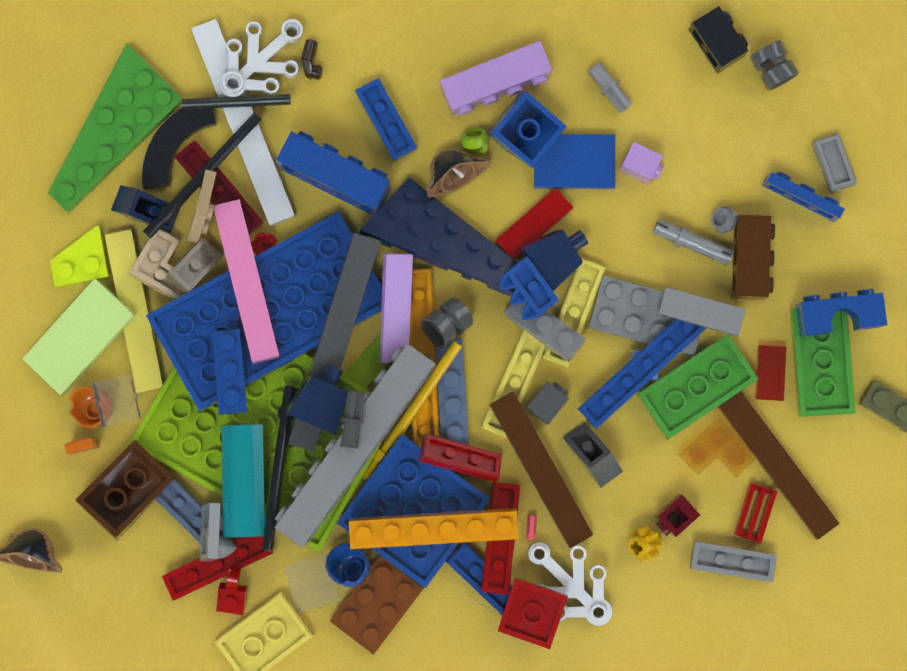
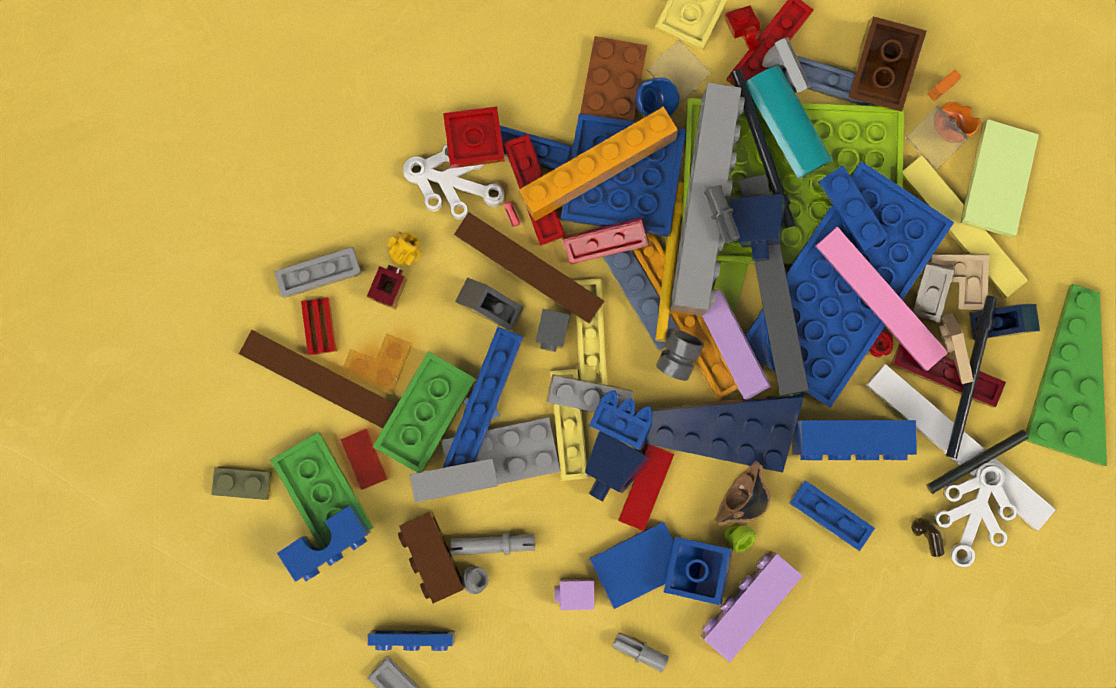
camera: 160 degrees right, 0 degrees up
neon yellow wing [50,226,110,288] -> none
black tile [142,97,216,190] -> none

